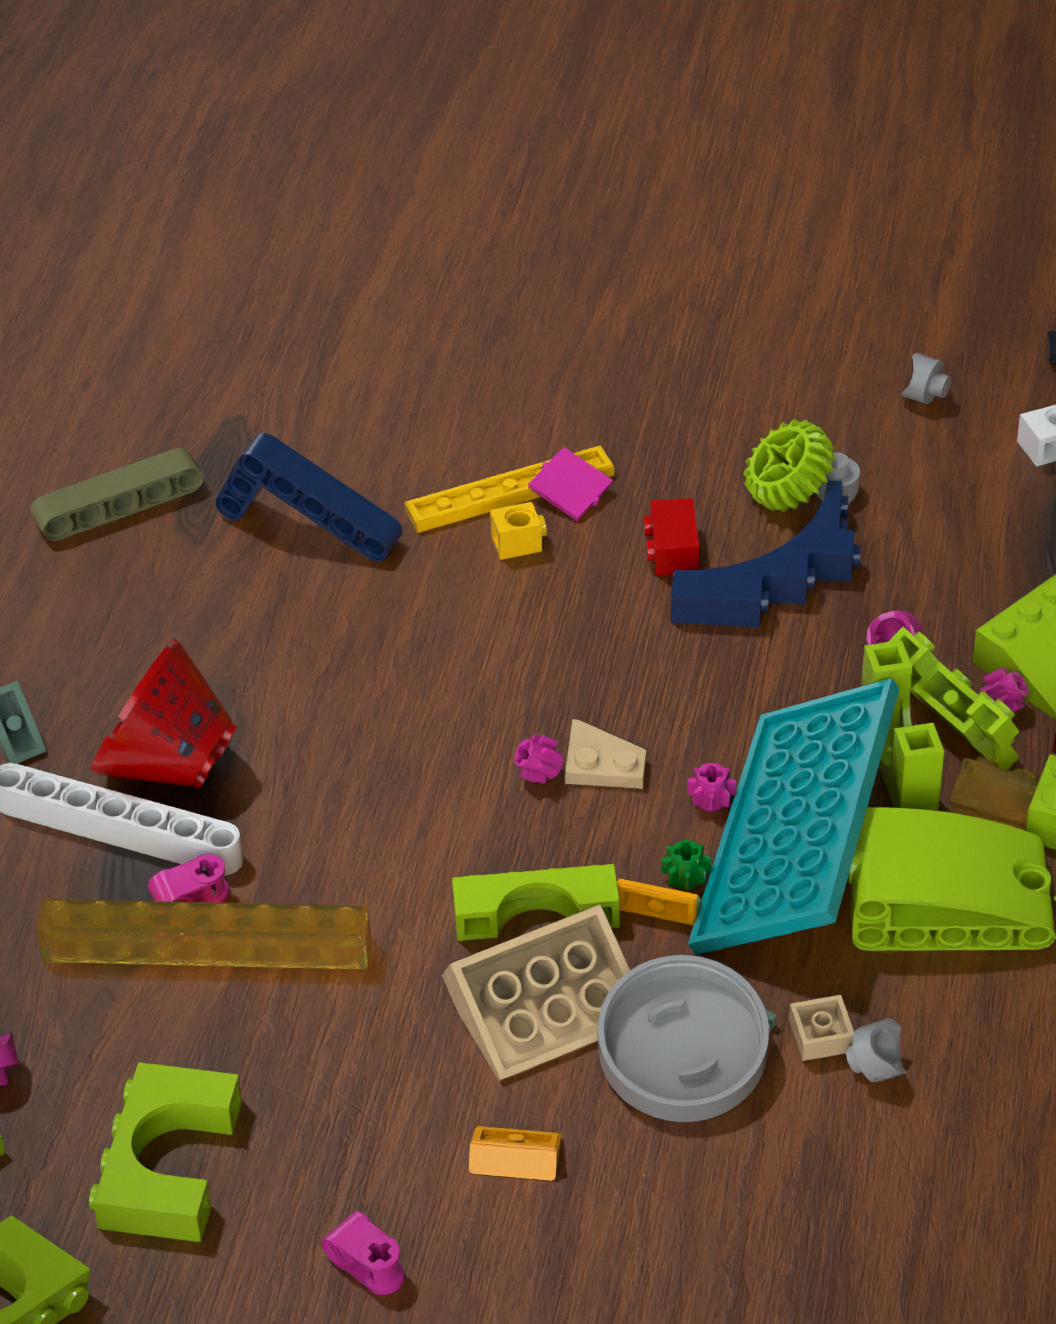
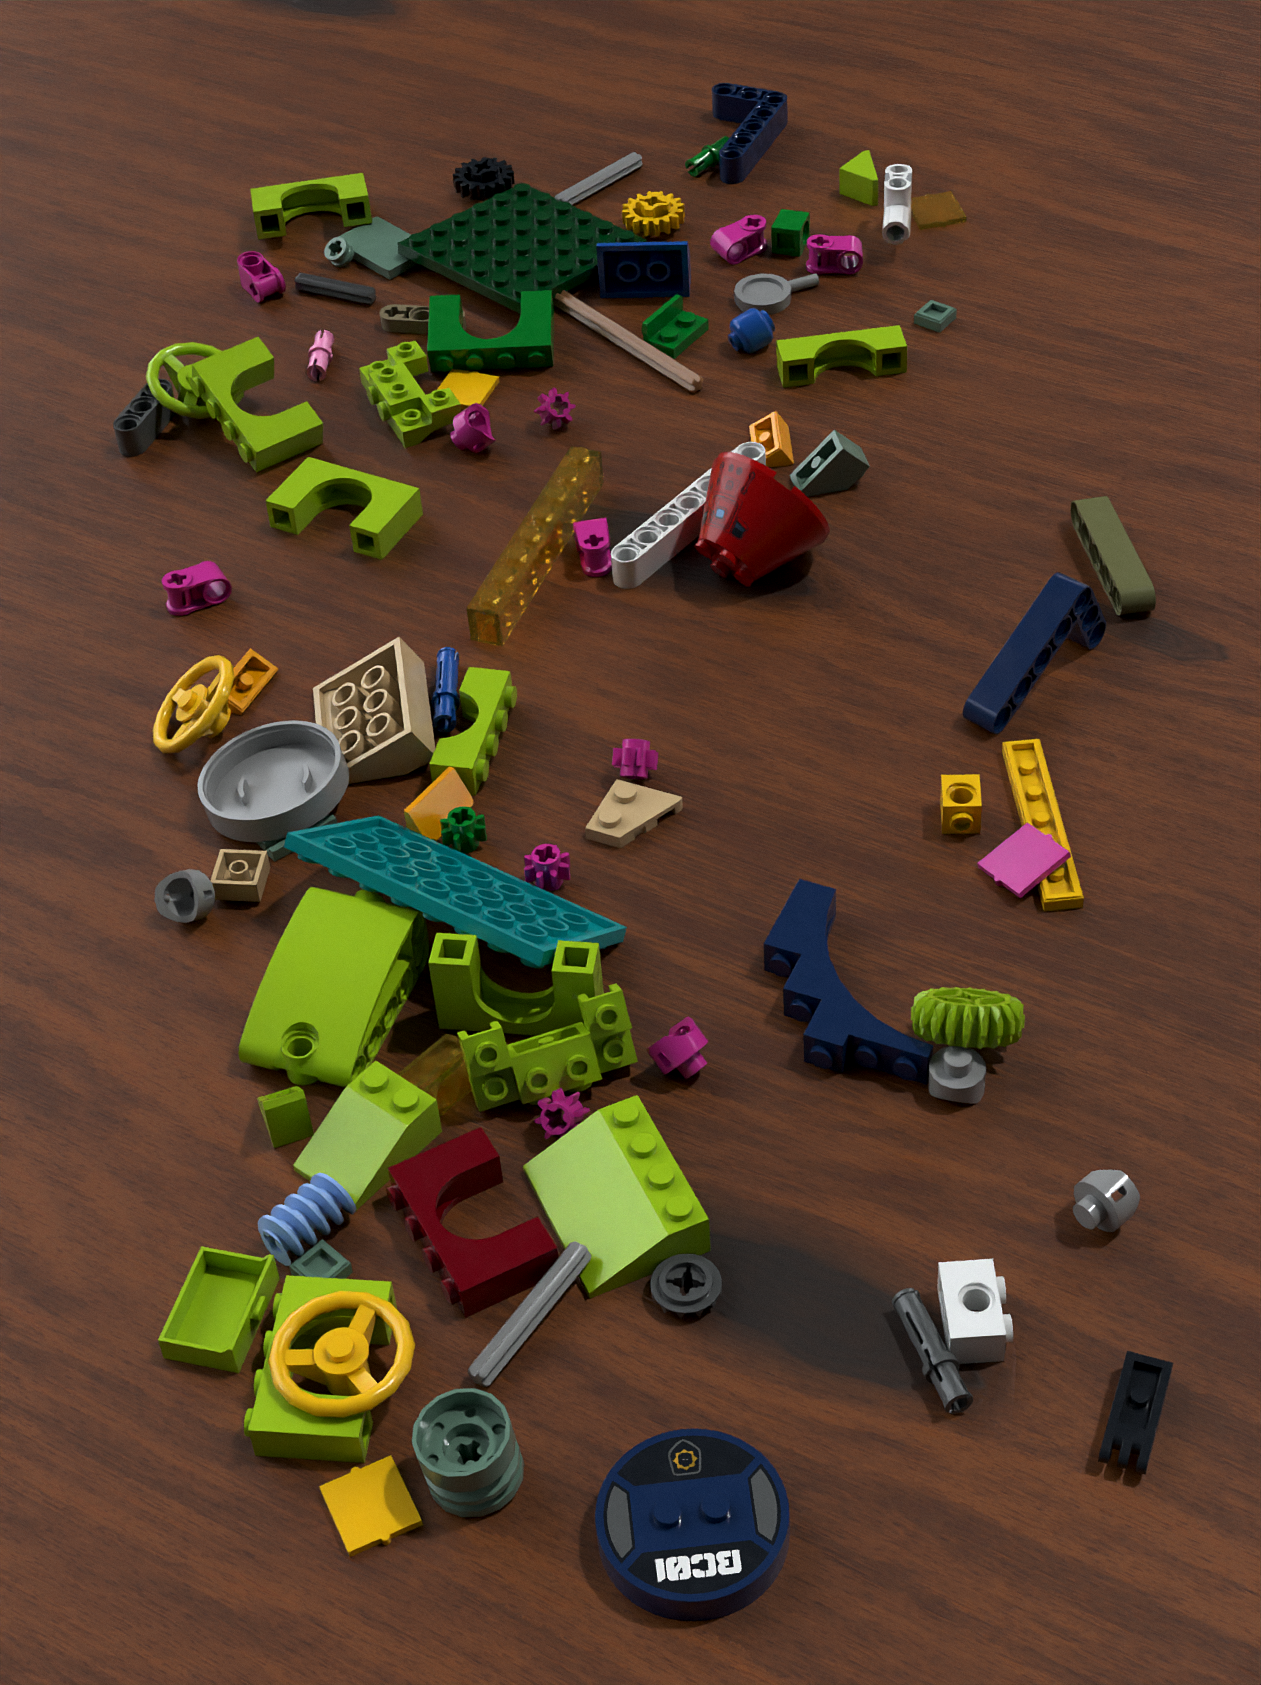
camera: 110 degrees right, 0 degrees up
red brick [643,498,699,576] -> none
none -> yellow piece [152,655,234,754]
none -> blue pin [431,647,460,733]

